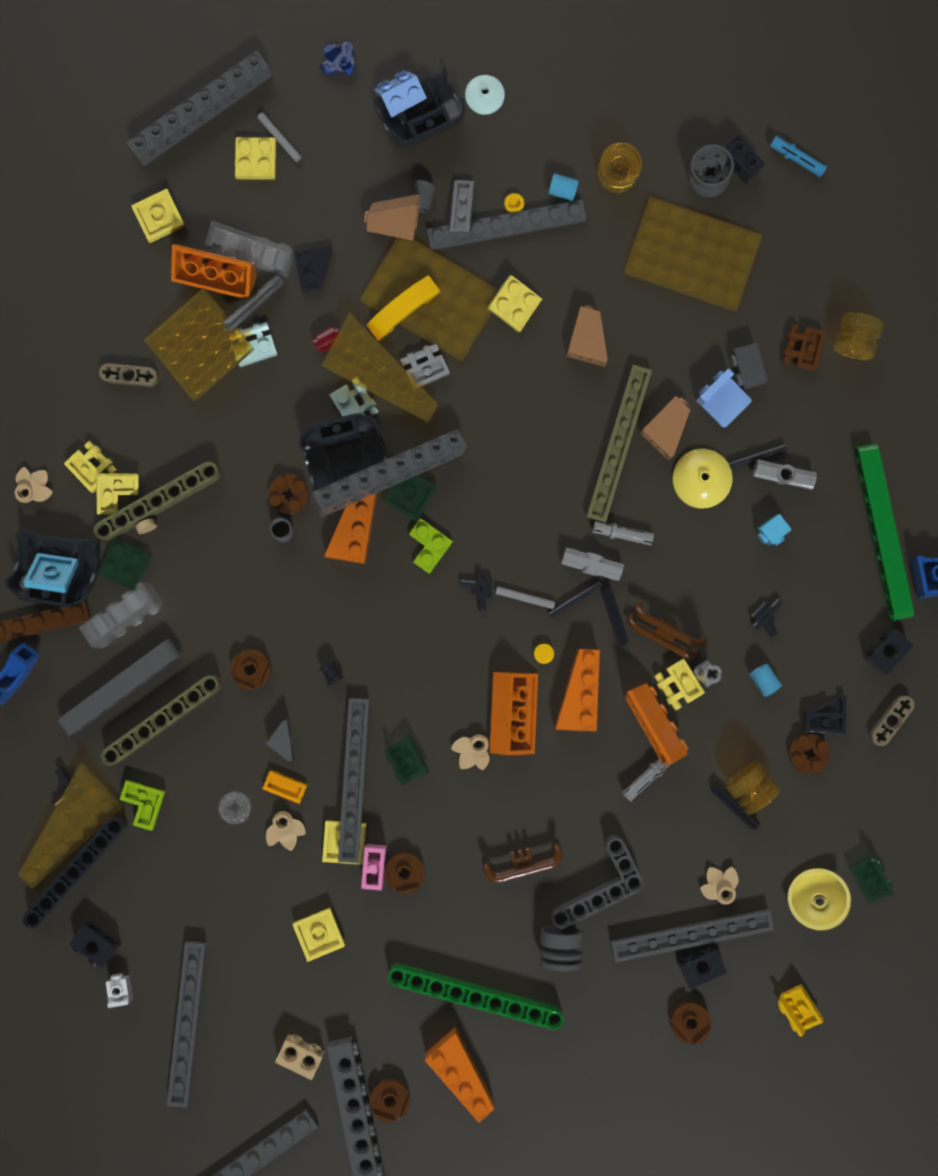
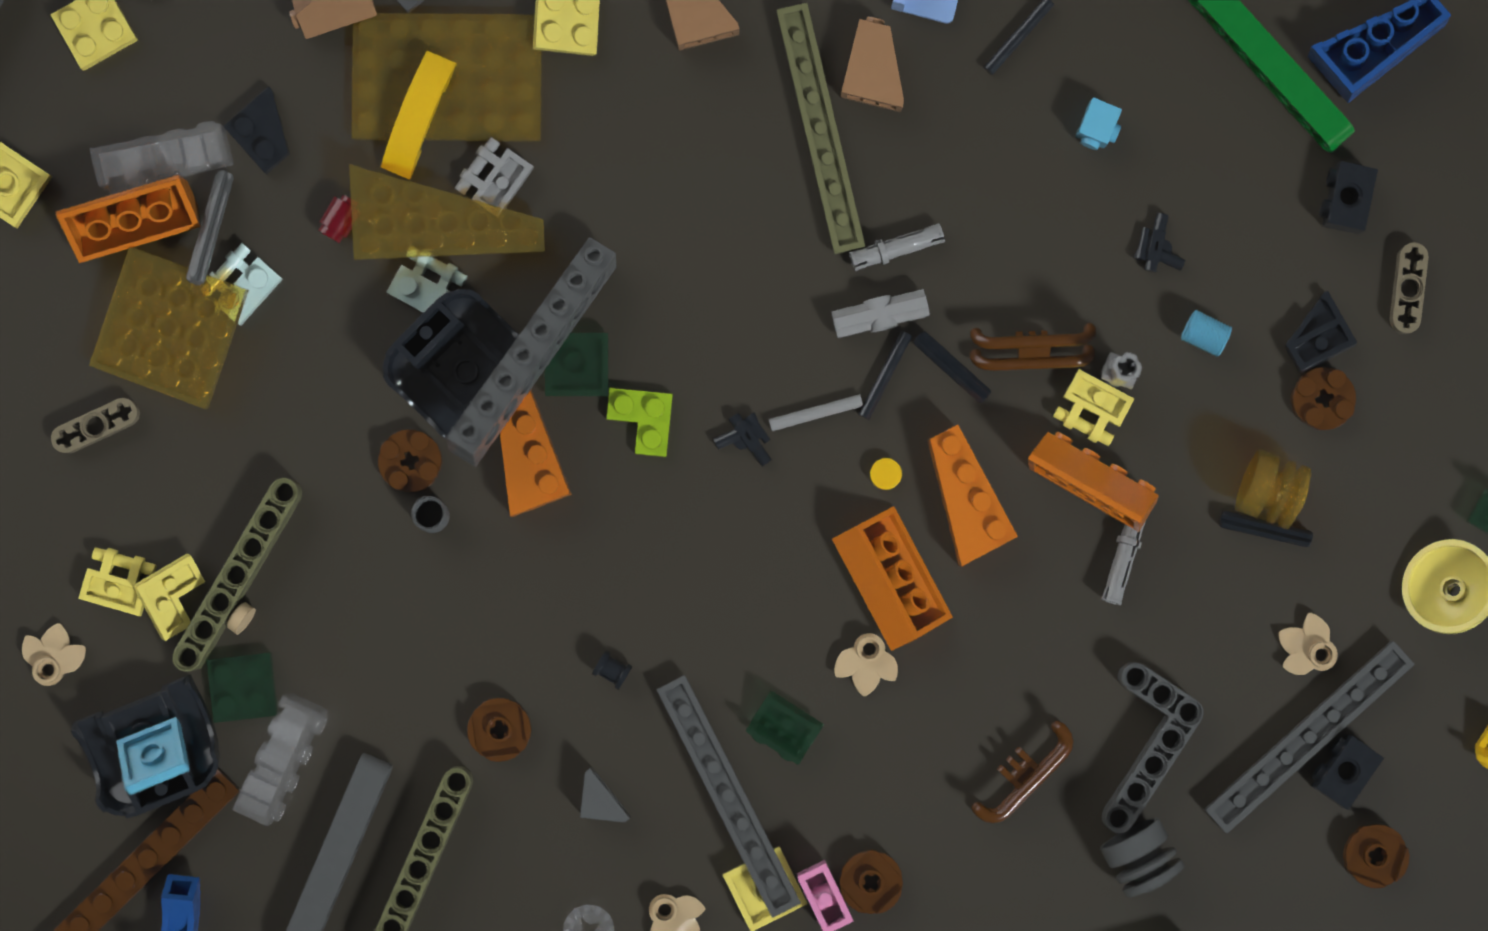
camera: 30 degrees left, 0 degrees up
light orange tile [262,770,308,804] -> none
light yellow dish [672,449,732,509] -> none
light grey piece [753,460,817,490] -> none

